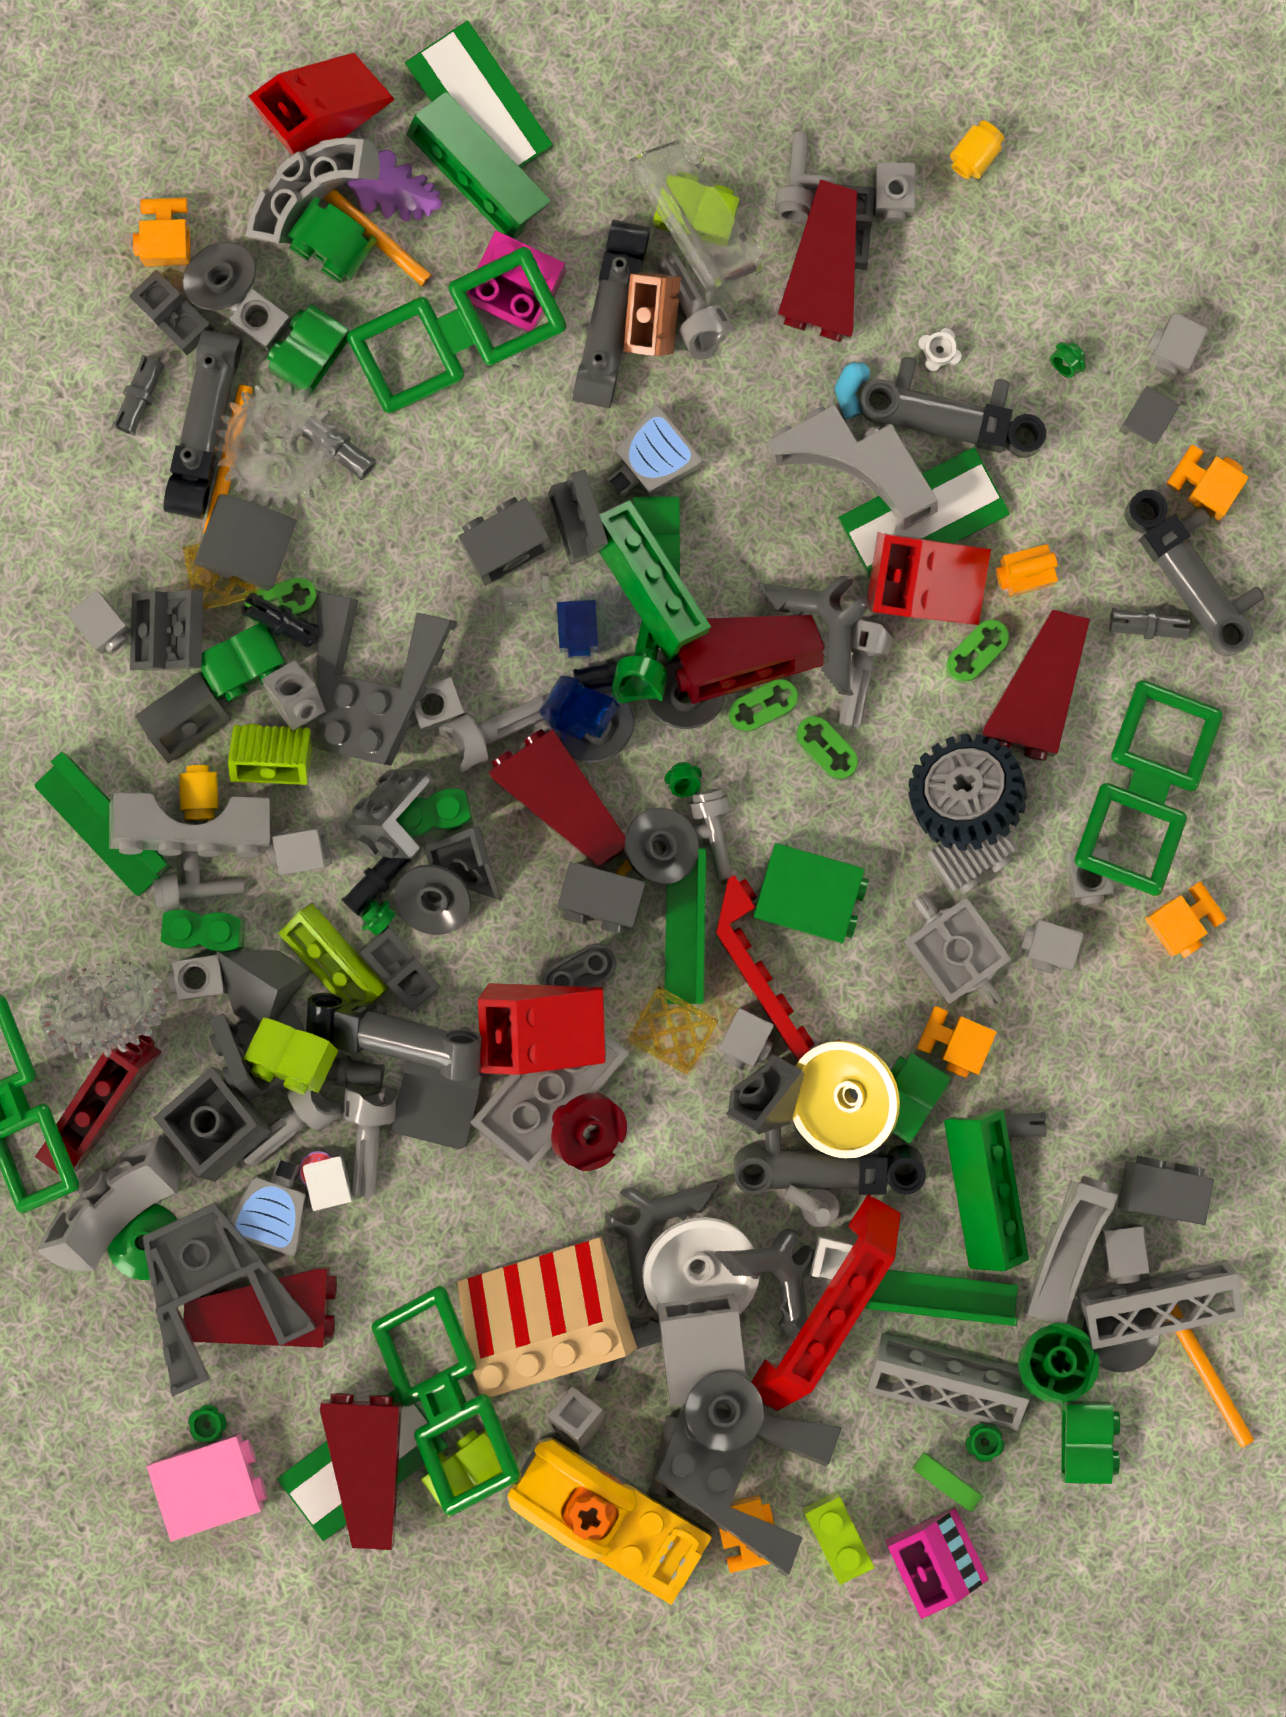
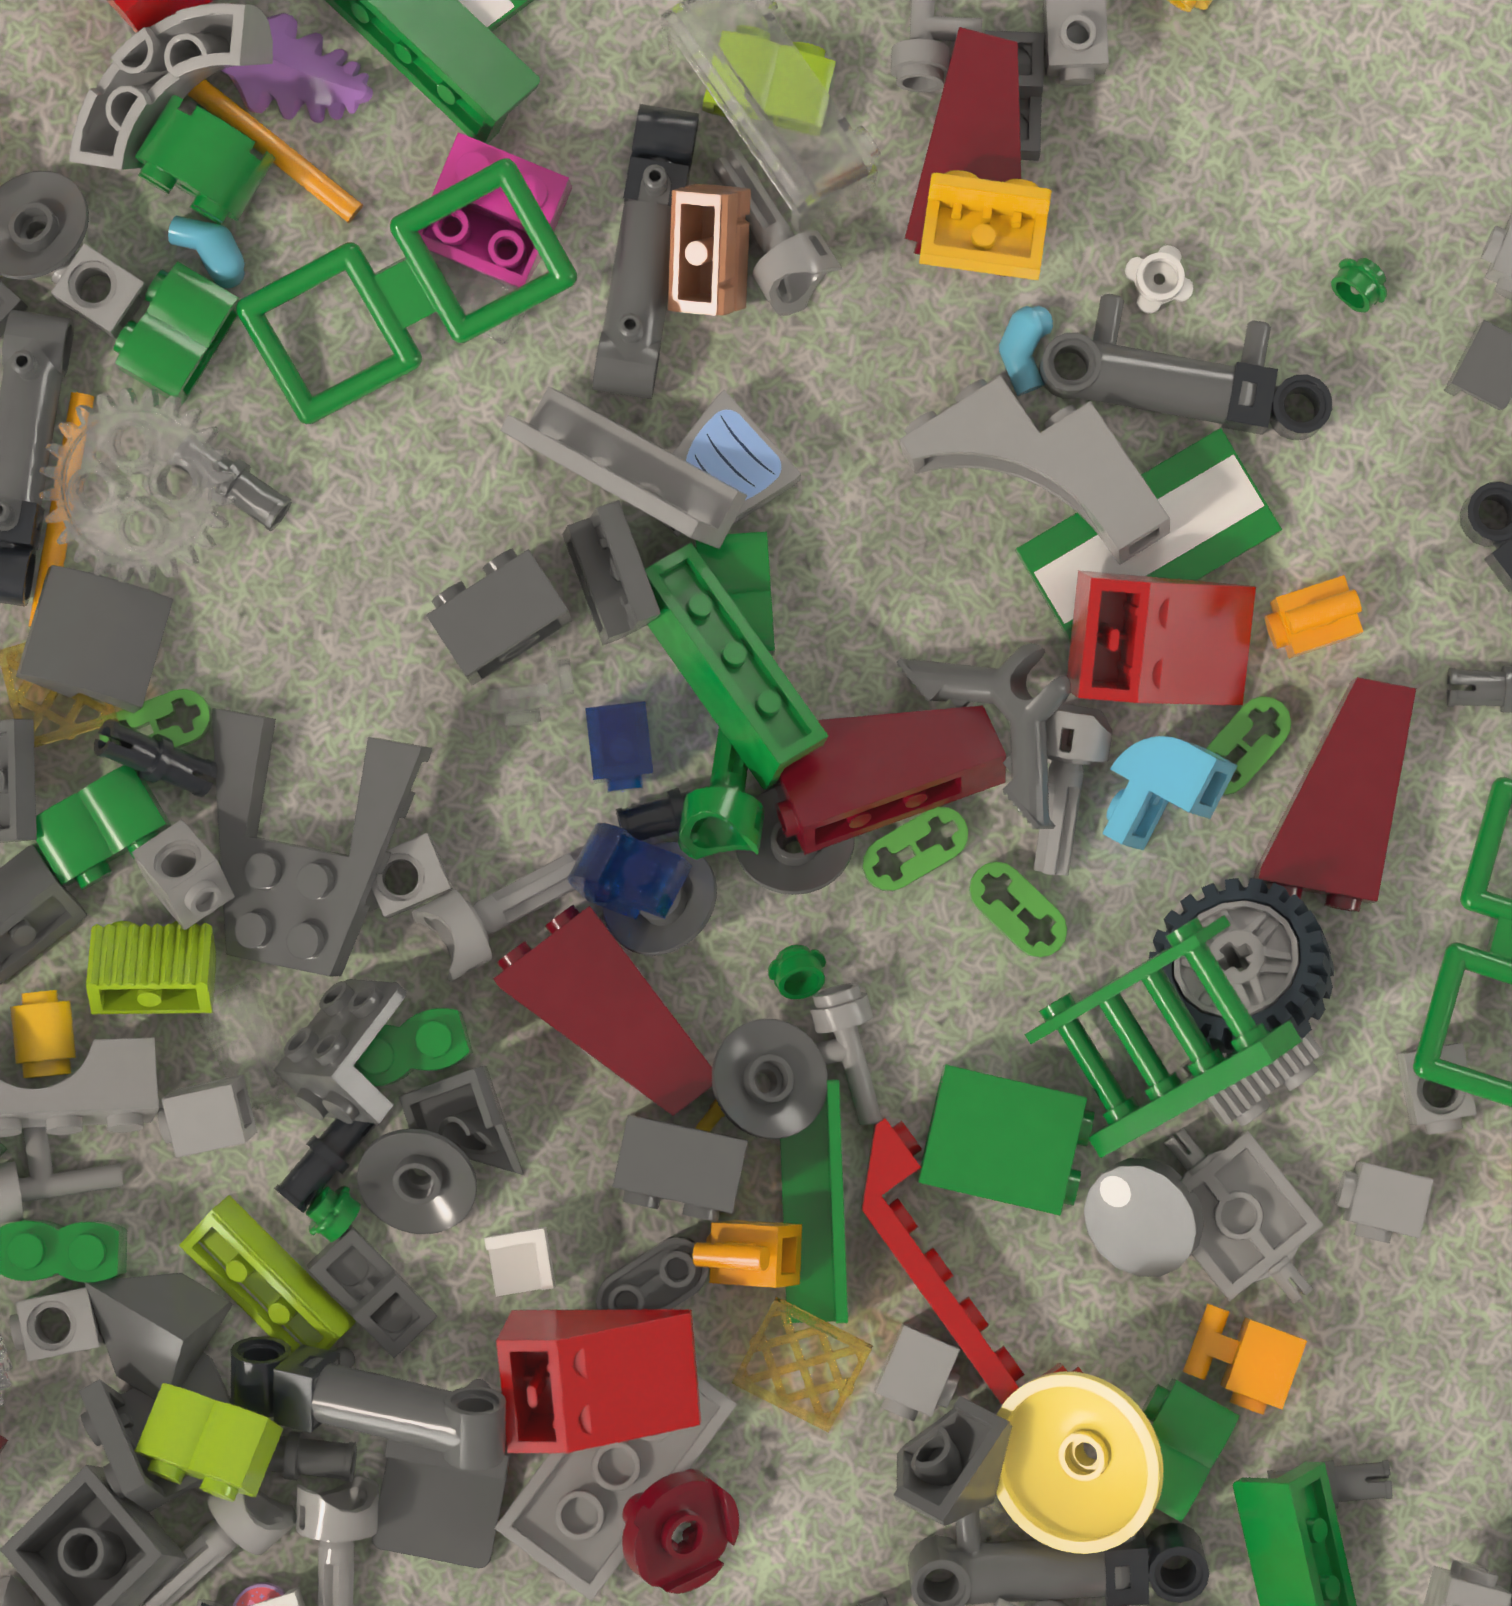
camera: 10 degrees left, 0 degrees up
none -> medium azure arm [168,215,245,289]
none -> white panel [484,1227,556,1297]
none -> light grey fence [500,386,748,549]
none -> light orange brick [692,1220,802,1288]
none -> yellow bracket [919,170,1052,280]
none -> green fence [1024,915,1302,1158]
none -> tile [1084,1158,1204,1277]
none -> medium azure brick [1102,736,1238,851]

